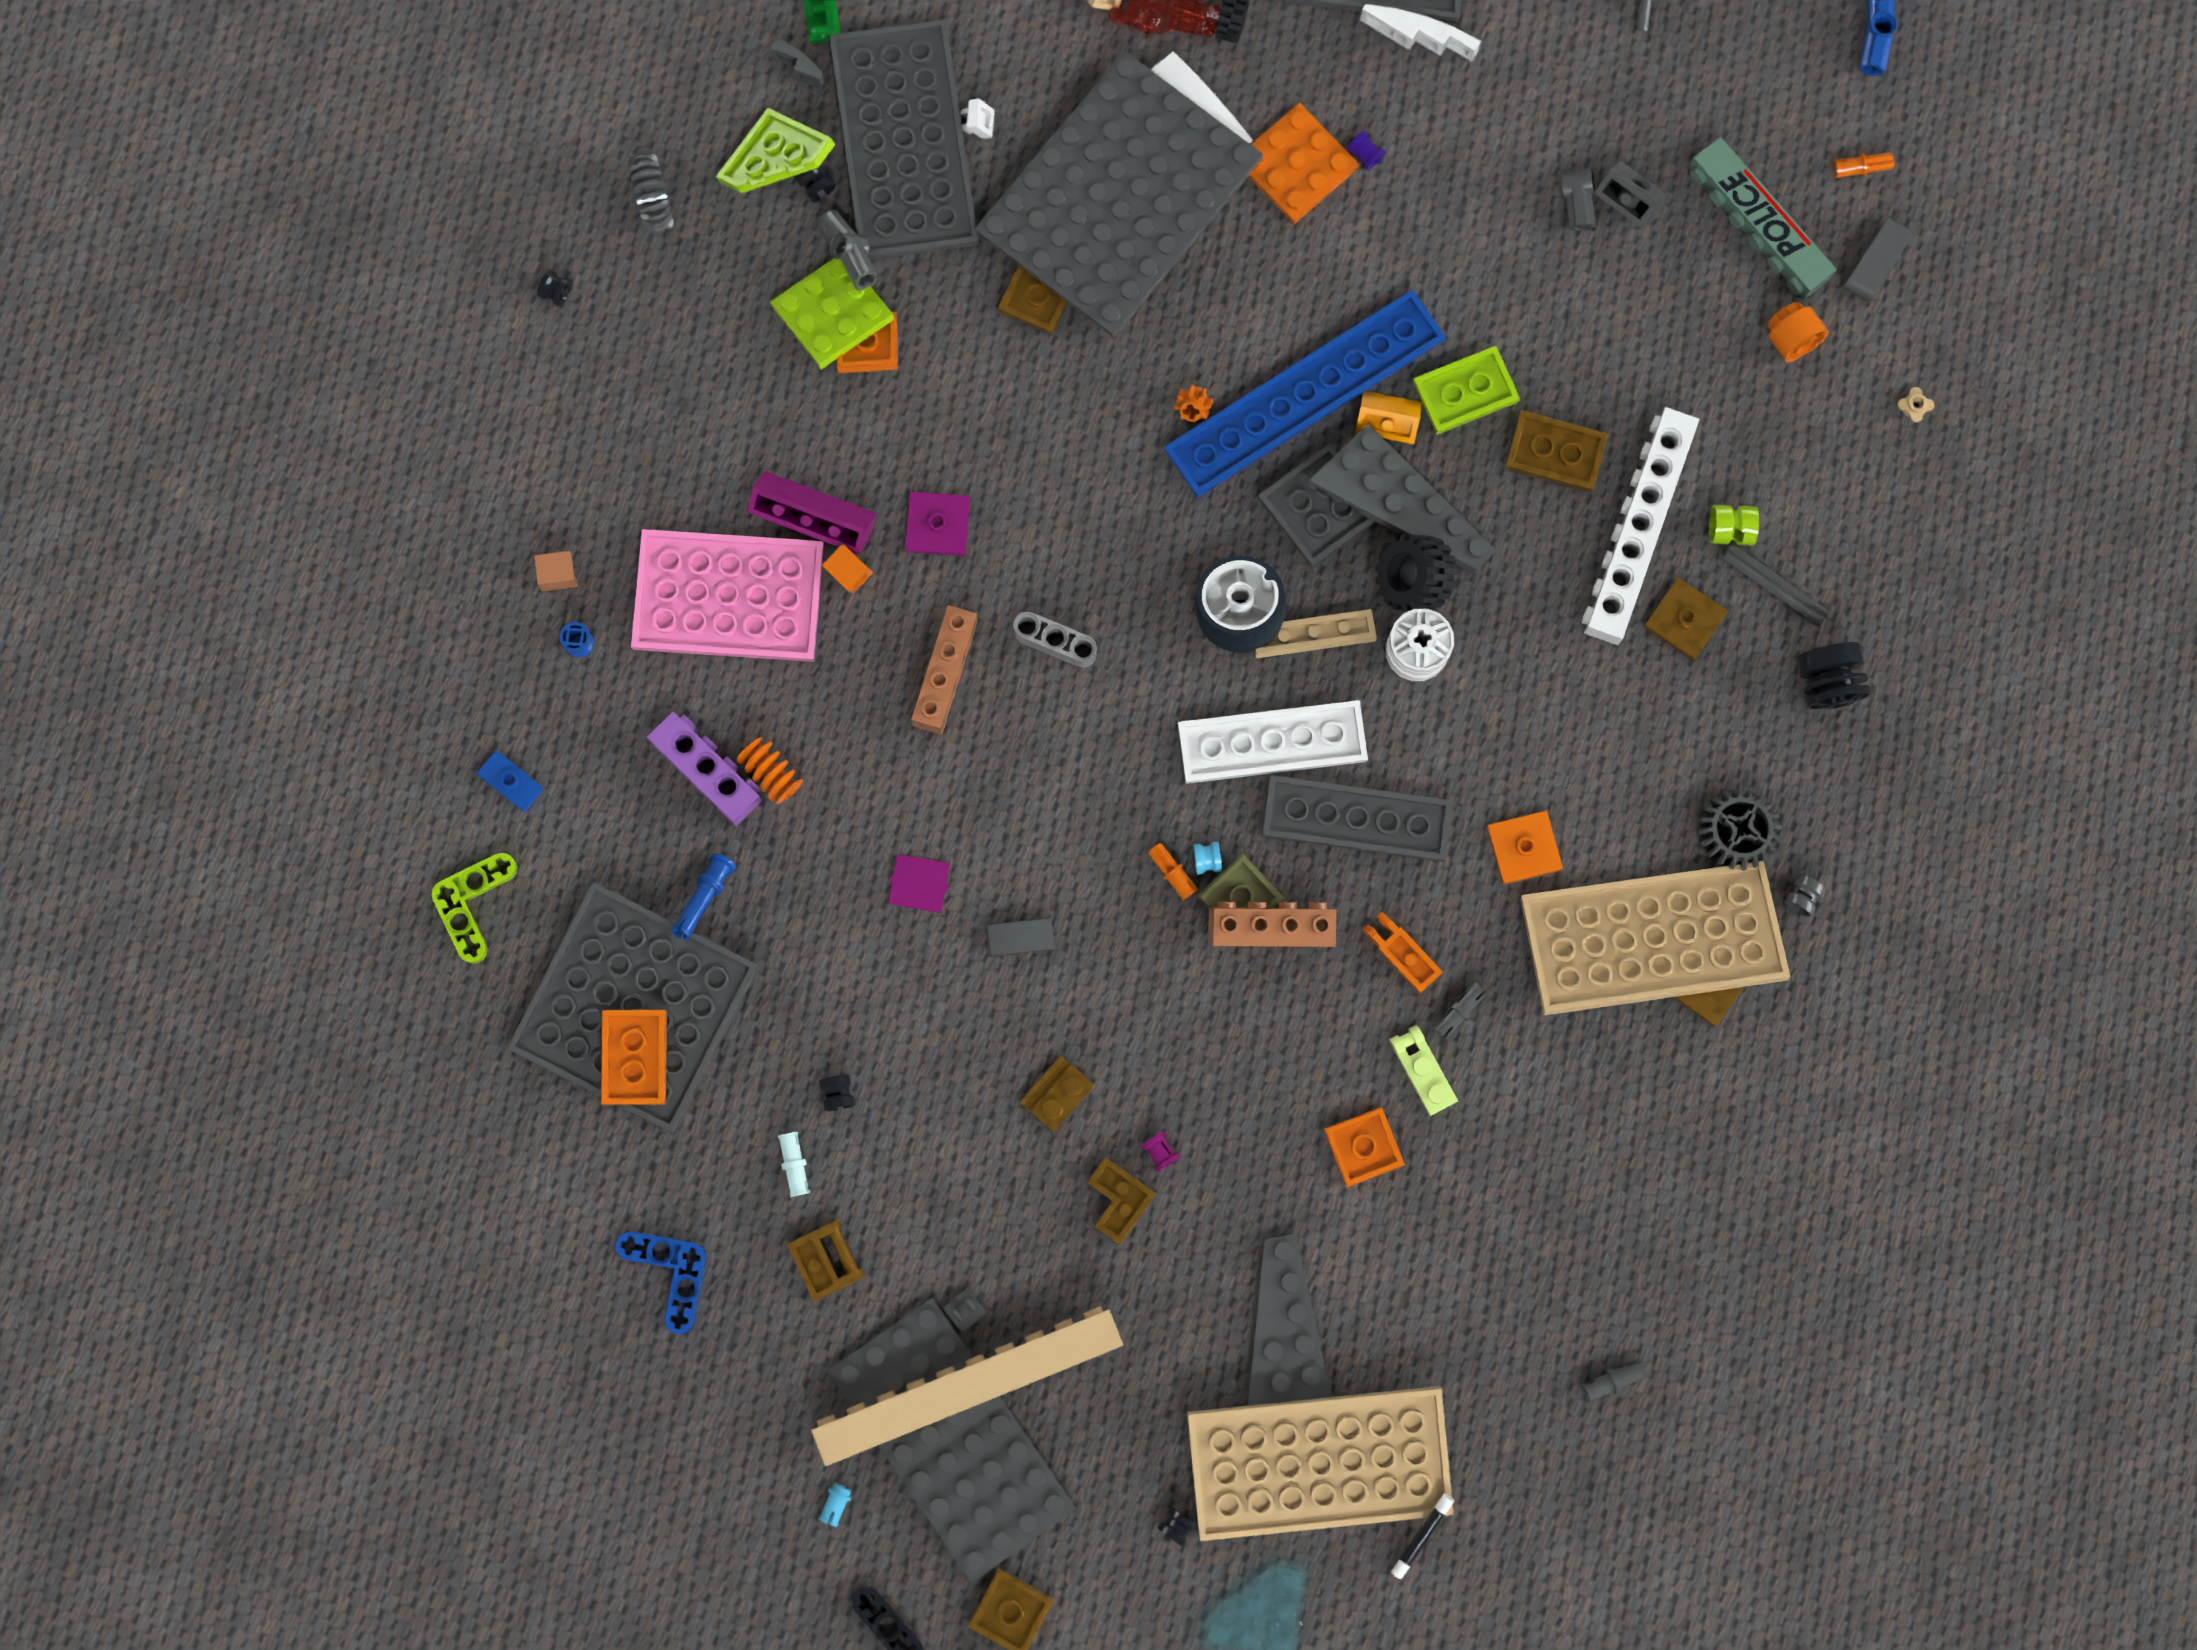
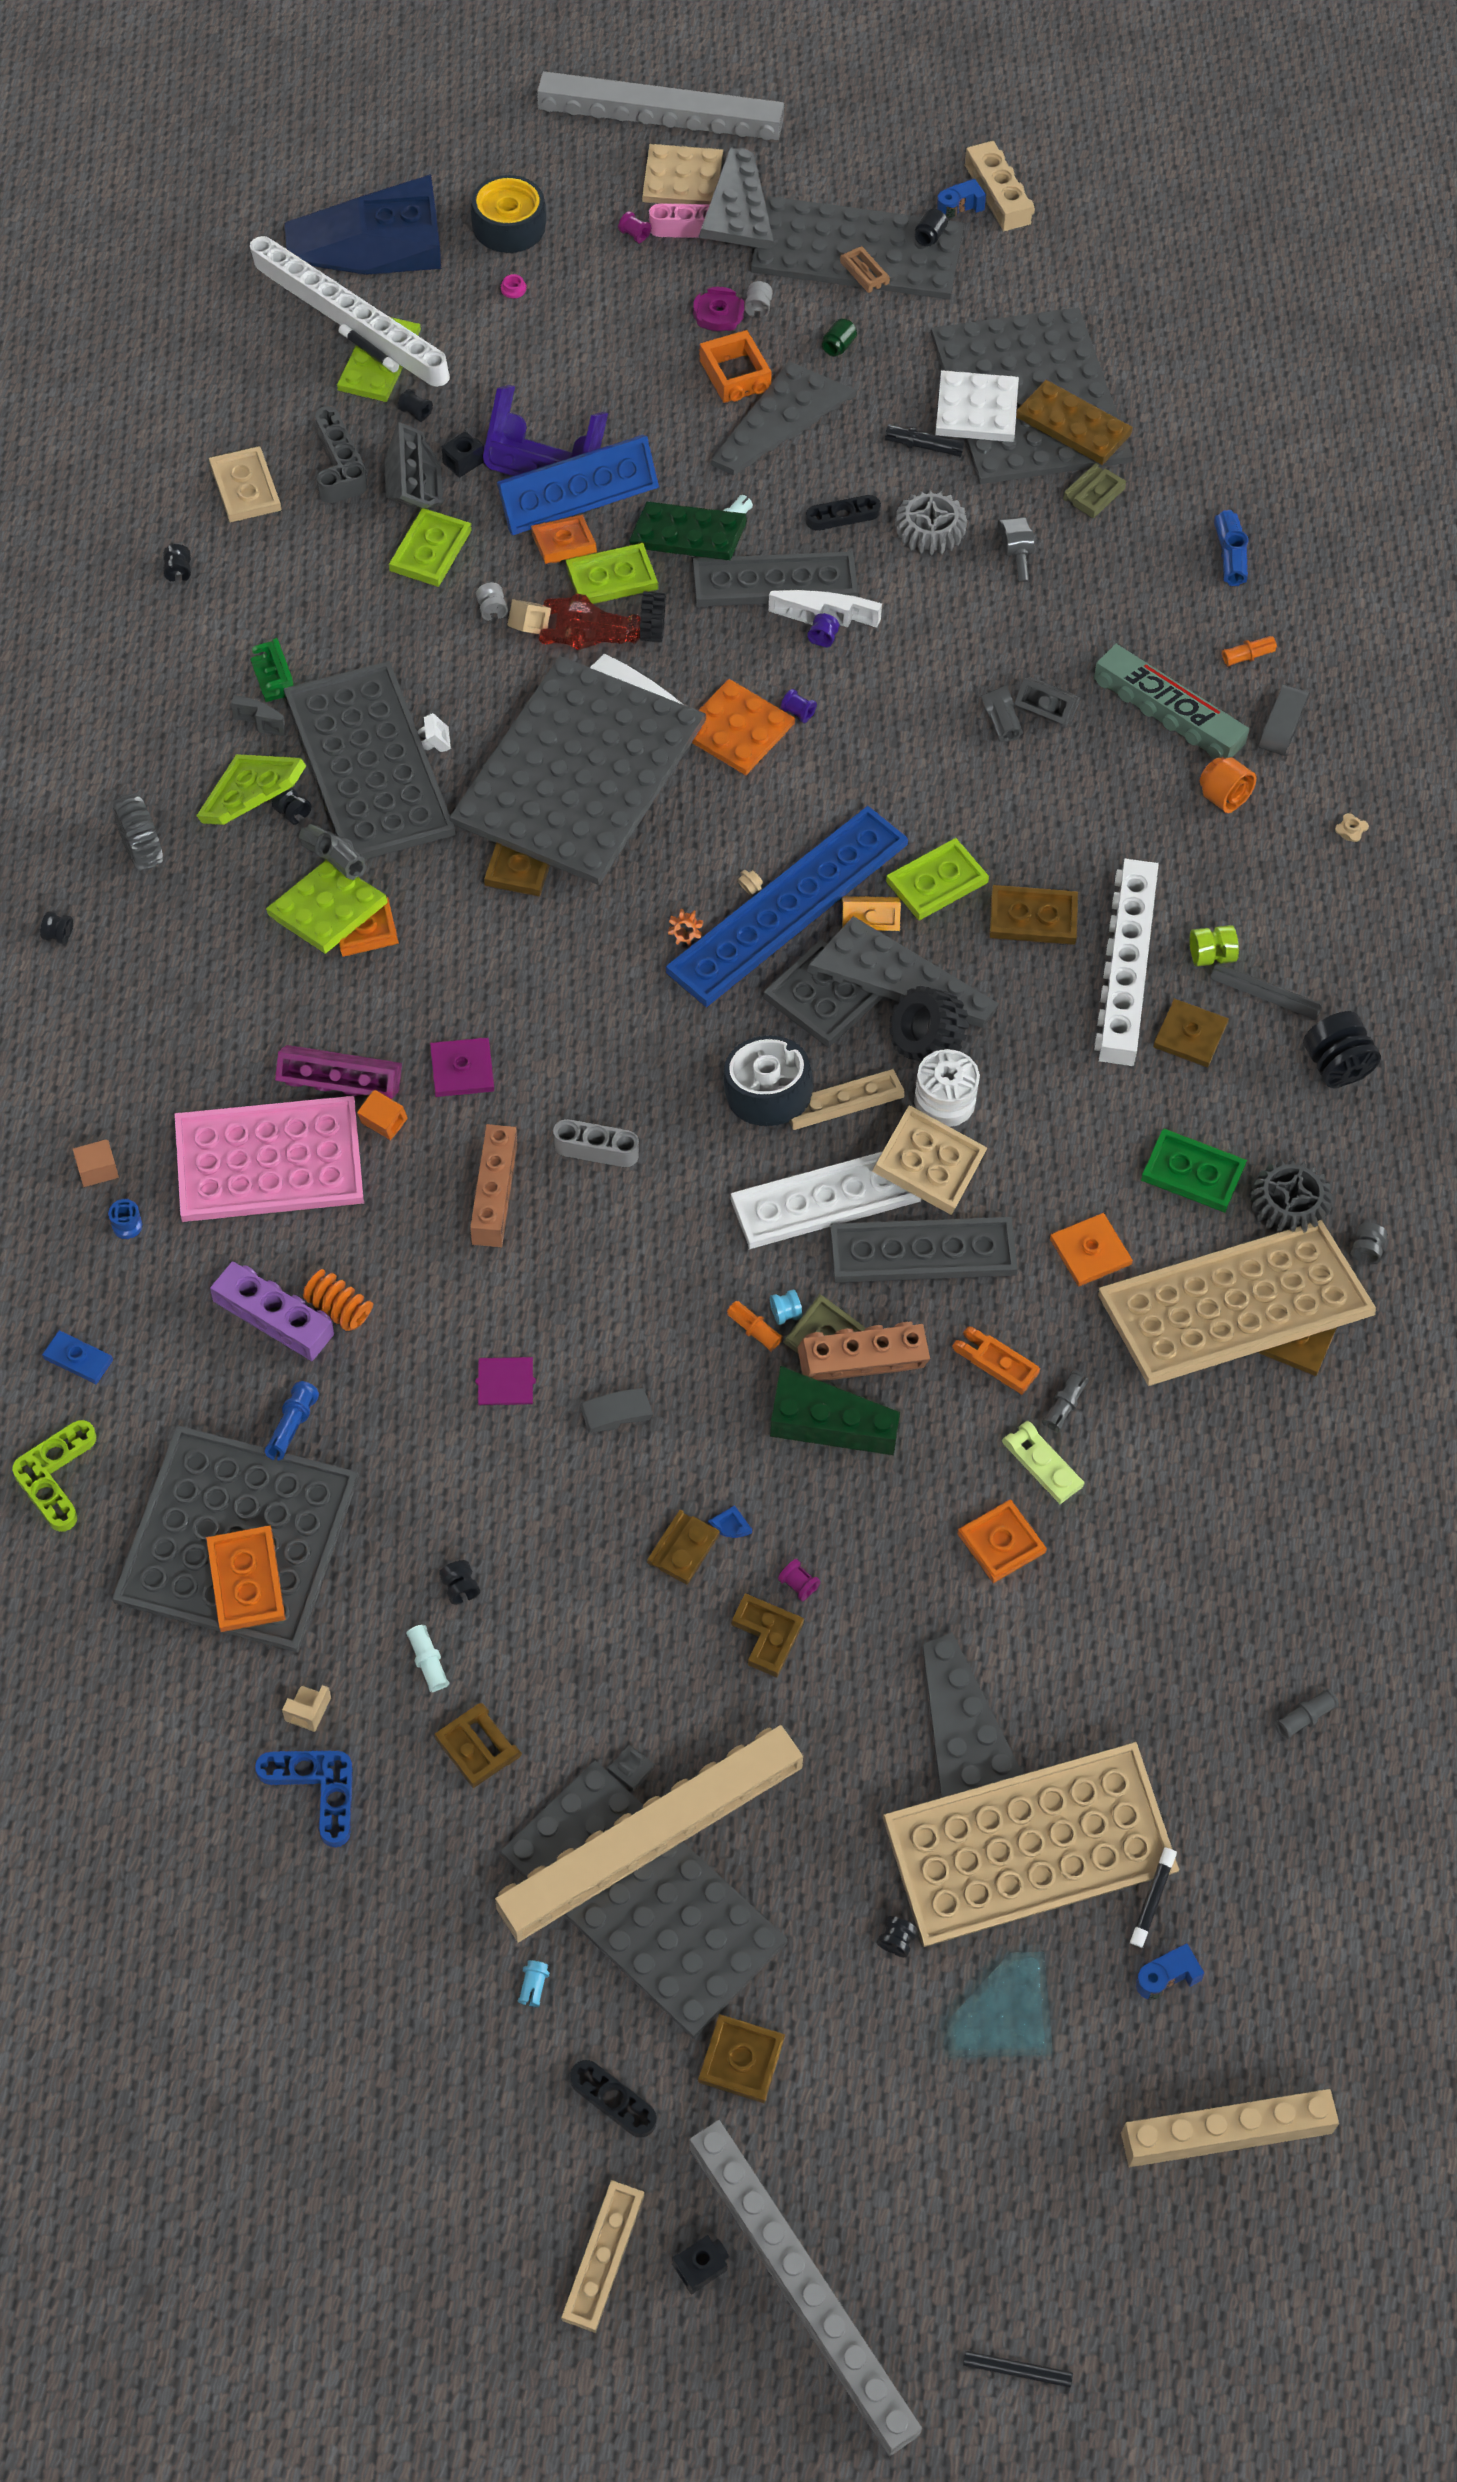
camera: 10 degrees left, 20 degrees down
none -> tan panel [282,1685,331,1732]
none -> blue tile [708,1505,752,1538]
none -> tan plate [737,870,763,897]
none -> dark green wedge [770,1366,900,1456]
none -> dark purple wheel [807,613,840,648]
none -> tan plate [872,1105,987,1215]
none -> blue leg [1136,1943,1204,2000]
none -> green plate [1141,1128,1247,1213]

